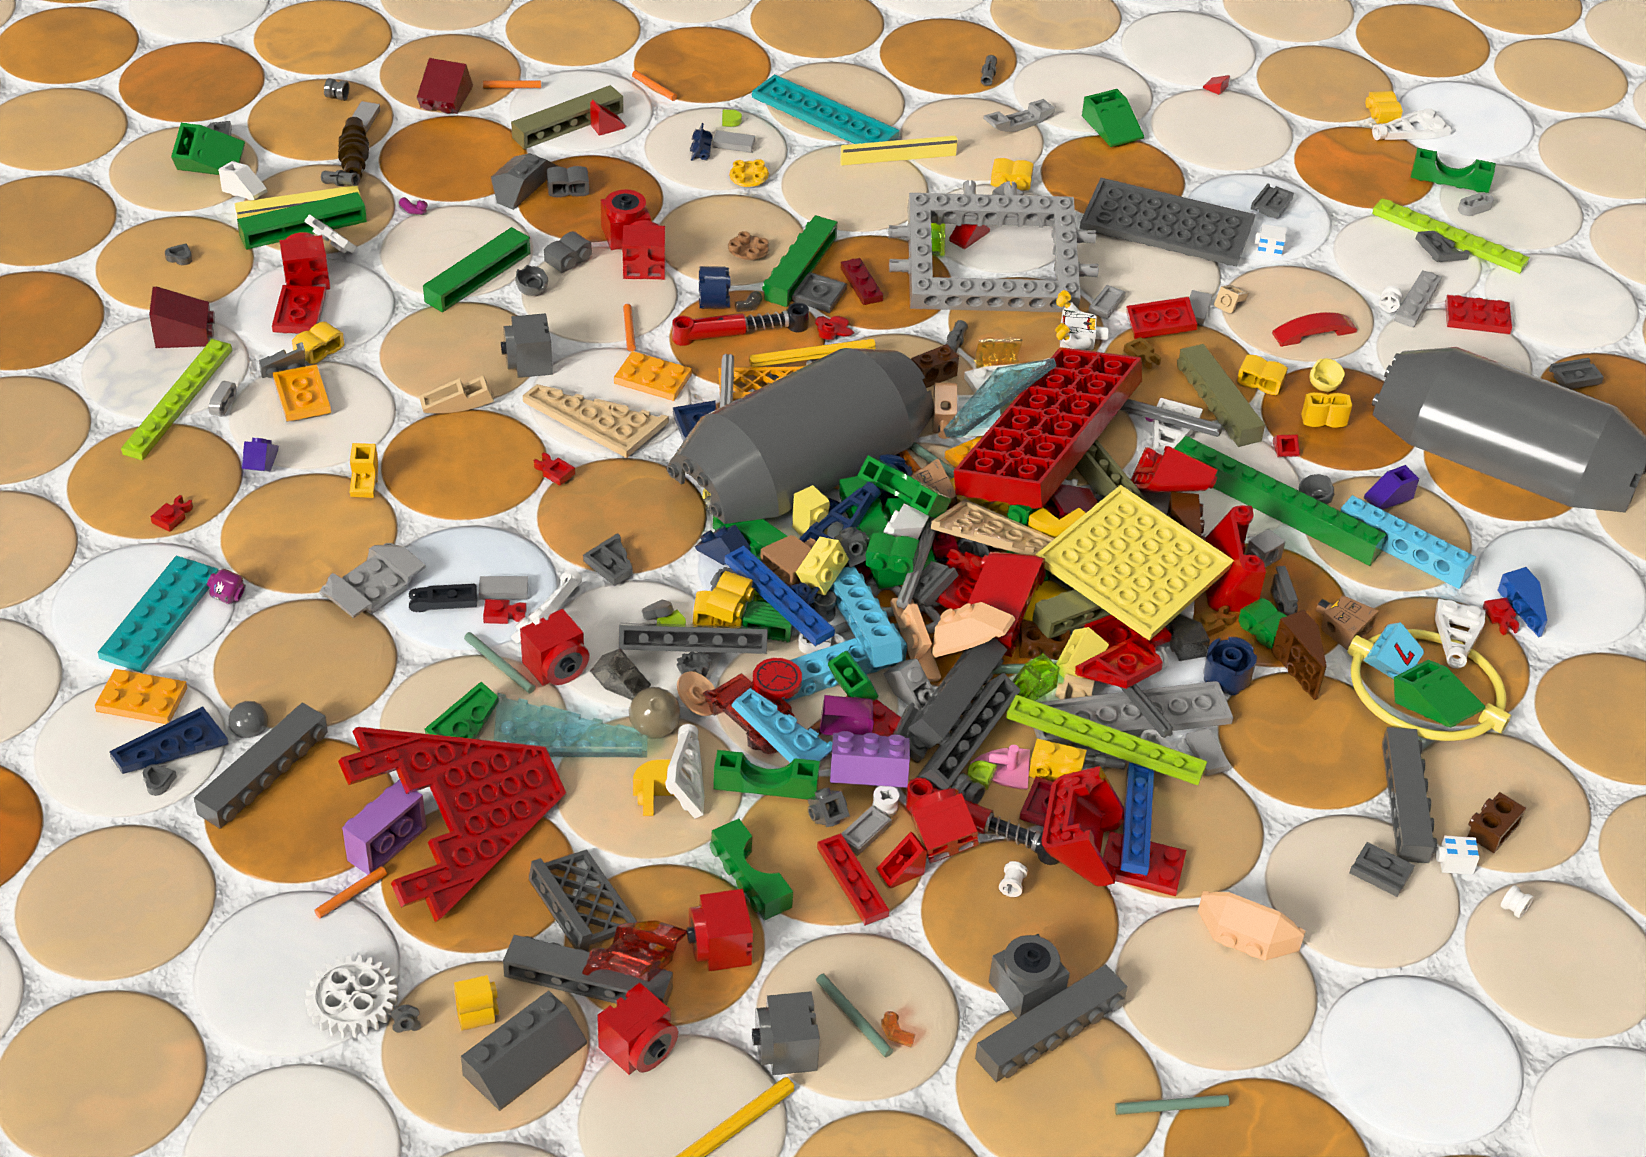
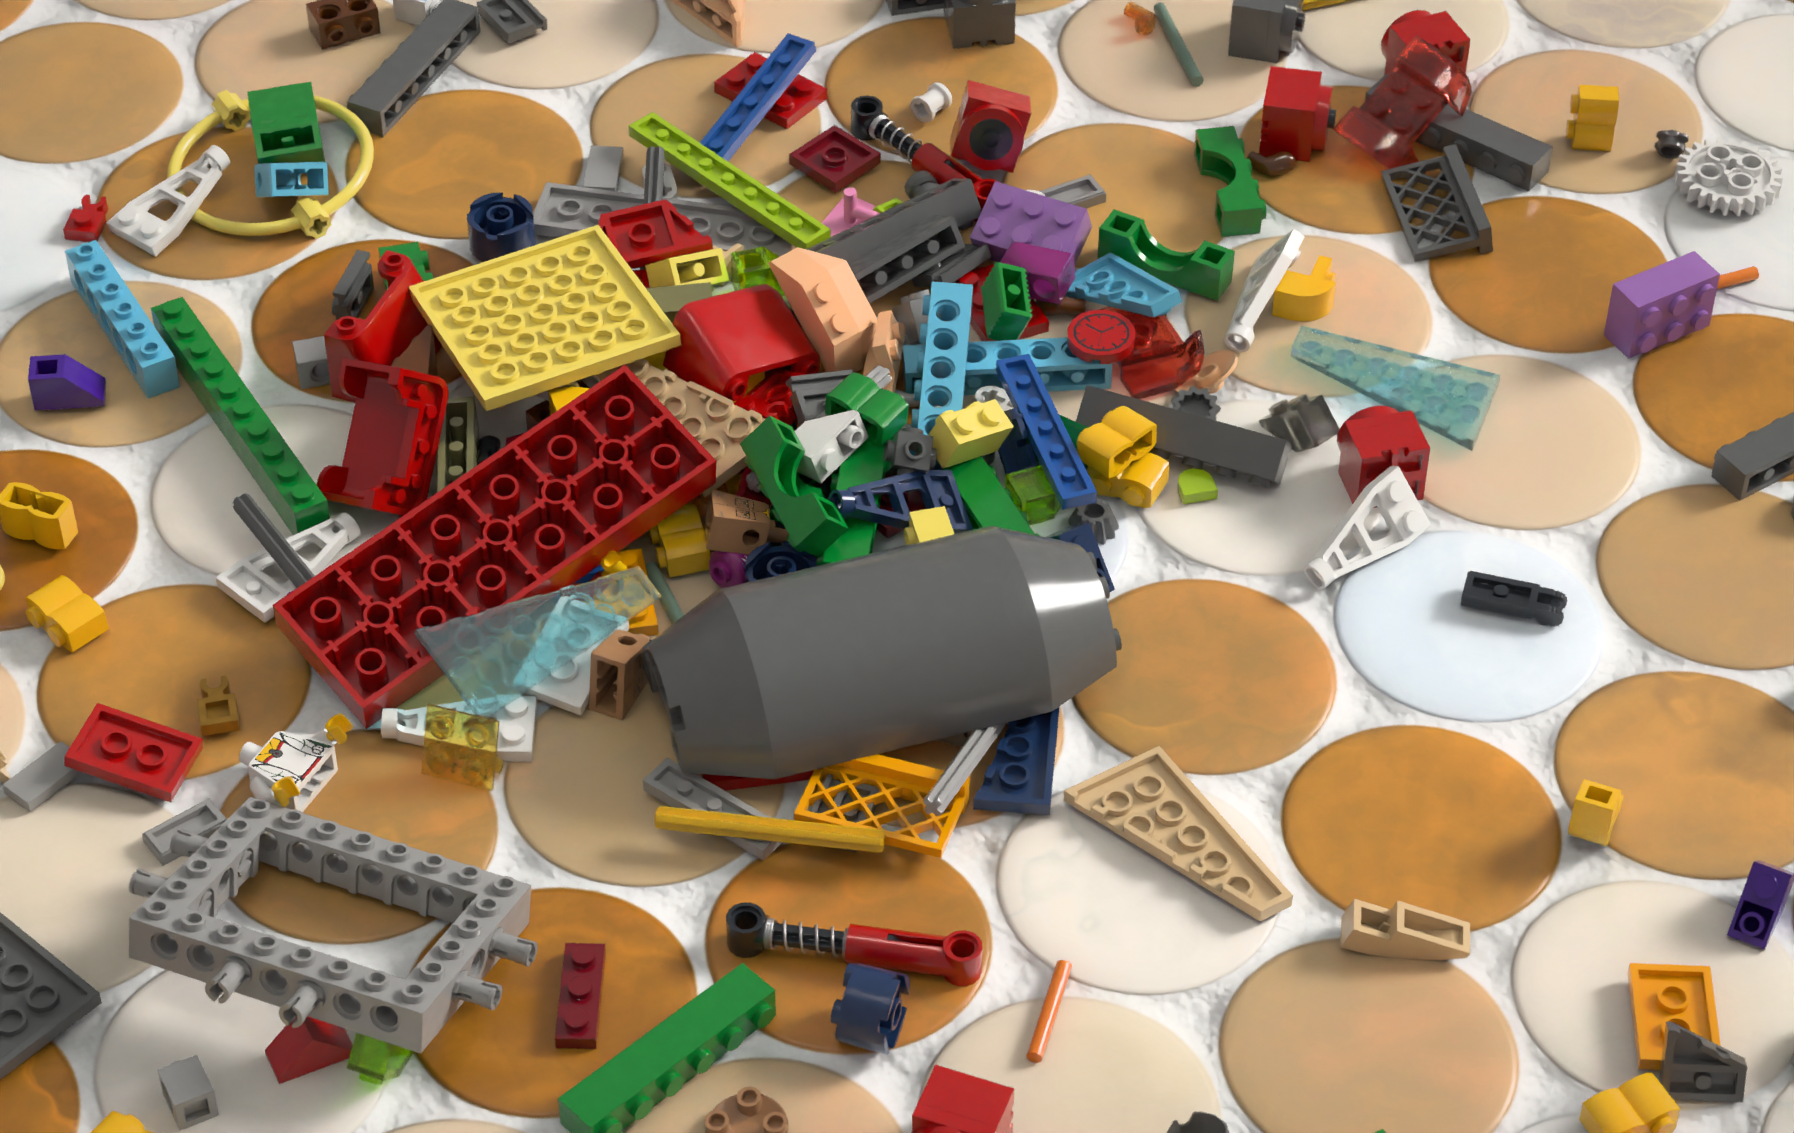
camera: 155 degrees left, 0 degrees up
light grey piece [319,543,426,618] -> none
red wing [338,727,566,922] -> none
green wing [424,682,499,739] -> none
dark grey slope [461,990,587,1111] -> none
sand green bar [464,632,536,694] -> none
light grey tile [479,576,528,599] -> none
red plate [483,599,527,624] -> none
dark grey piece [501,313,553,378] -> none
red plate [534,452,575,486] -> none
dark grey wing [583,533,633,586] -> none
light orange plate [614,351,692,401] -> none
dark tan piece [628,687,681,739] -> none
dark grey tile [642,599,674,620] -> none
clear smoke arm [735,291,762,312] -> none
medium nougat torso [760,535,816,586] -> none
dark grey tile [792,272,847,313] -> none
dark grey brick [807,788,850,827] -> none
red plate [815,316,855,340] -> none
red plate [817,833,889,926] -> none
red slope [876,832,927,888] -> none
reddish brown brick [911,344,959,388] -> none
dark grey pin [946,320,968,353] -> none
yellow brick [1028,739,1087,782] -> none
red windscreen [1042,766,1125,886] -> none
olive brick [1177,344,1265,447] -> none
reddish brown slope [1272,610,1327,700] -> none
red slope [1273,434,1300,457] -> none
dark grey hair [1299,474,1335,504] -> none
medium nougat torso [1316,596,1378,650] -> none
blue slope [1497,567,1547,638] -> none

